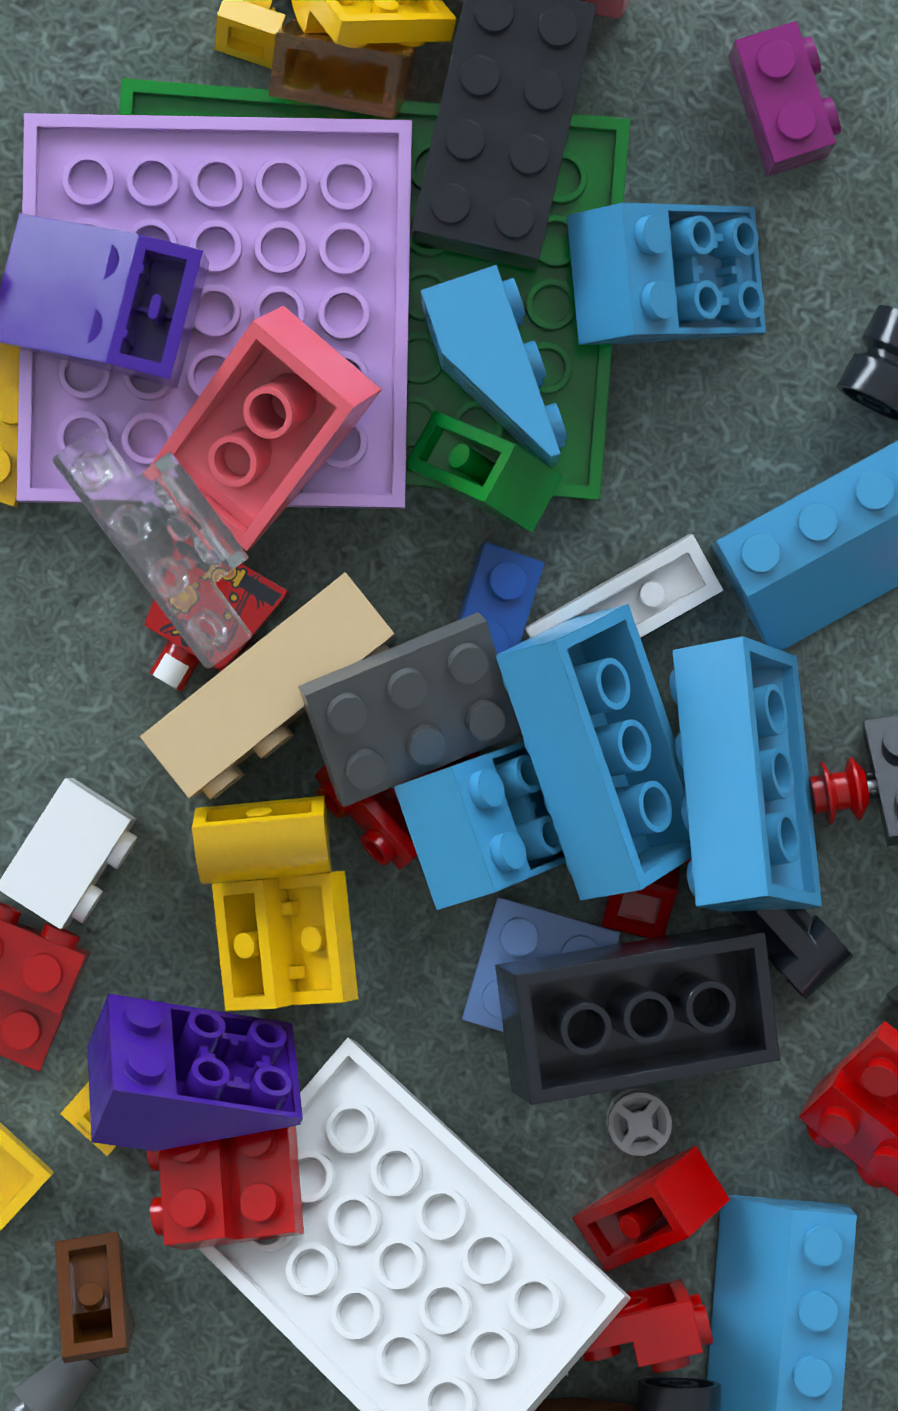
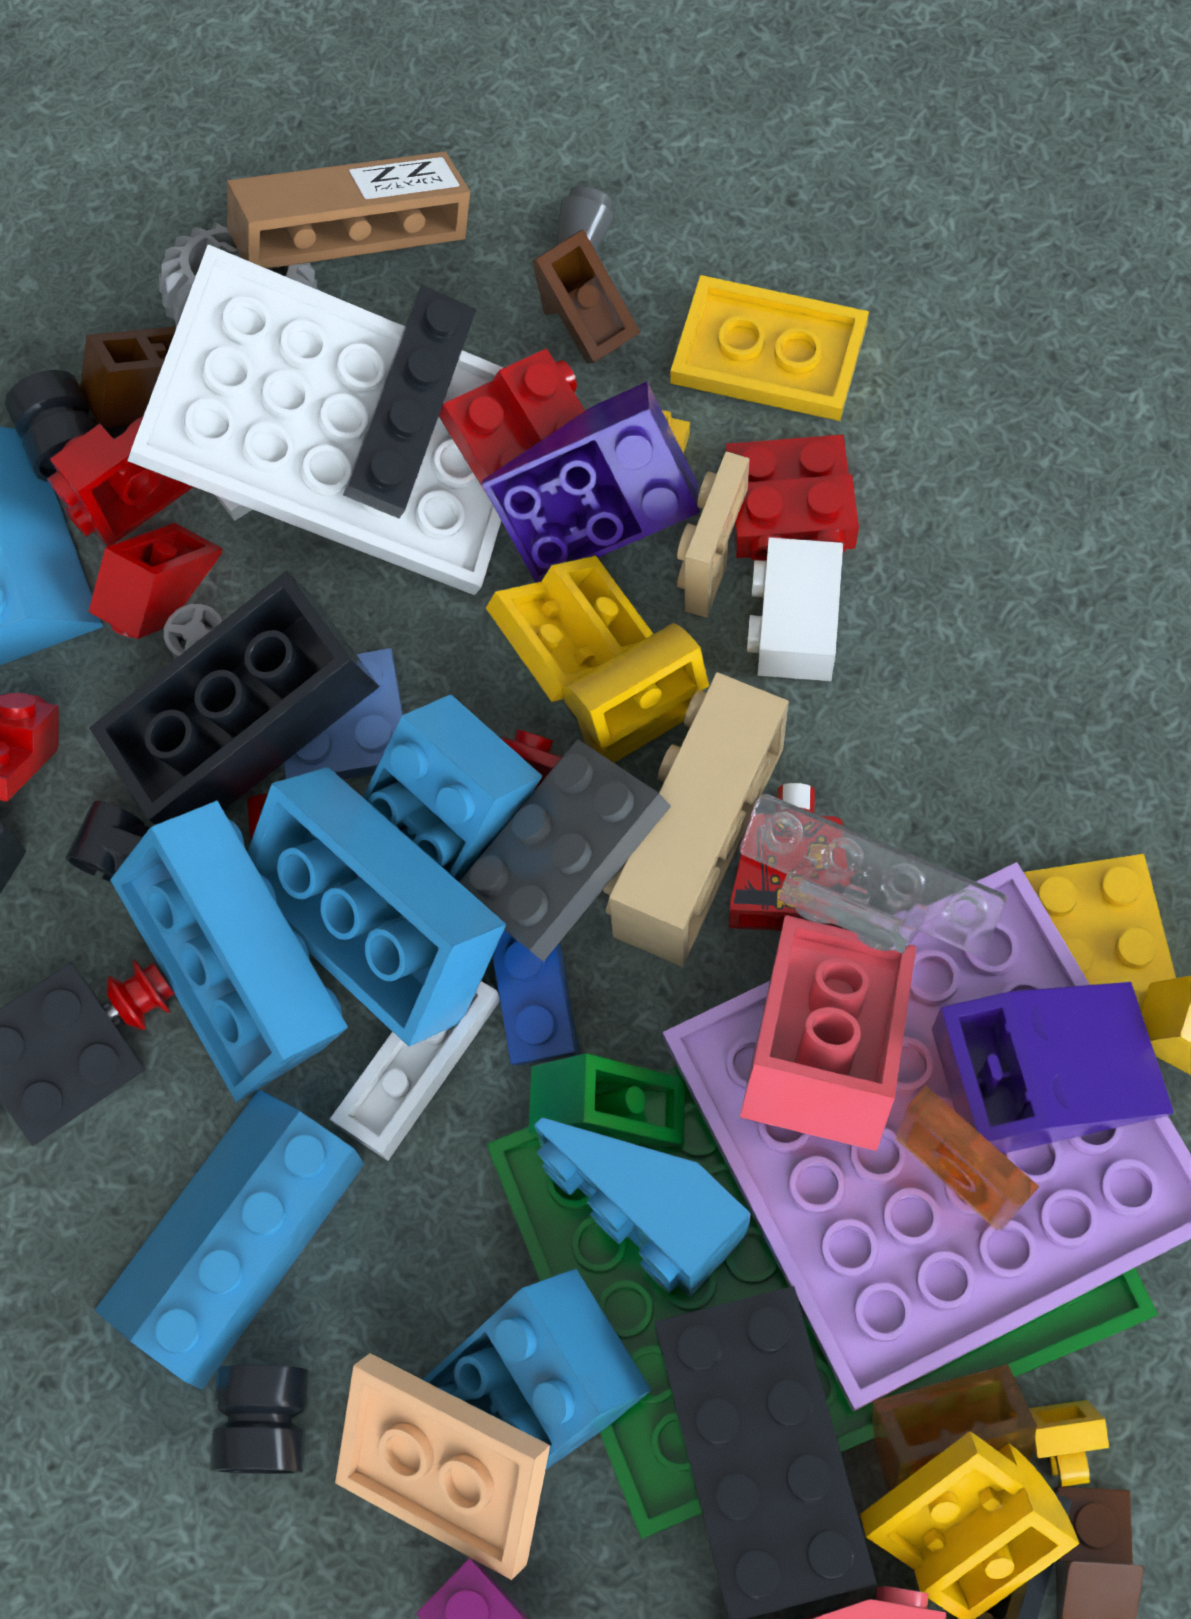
camera: 160 degrees right, 20 degrees down
none -> light nougat plate [335,1353,550,1580]
none -> black plate [343,285,476,519]
none -> tan plate [677,451,749,618]
none -> clear orange tile [895,1086,1040,1231]

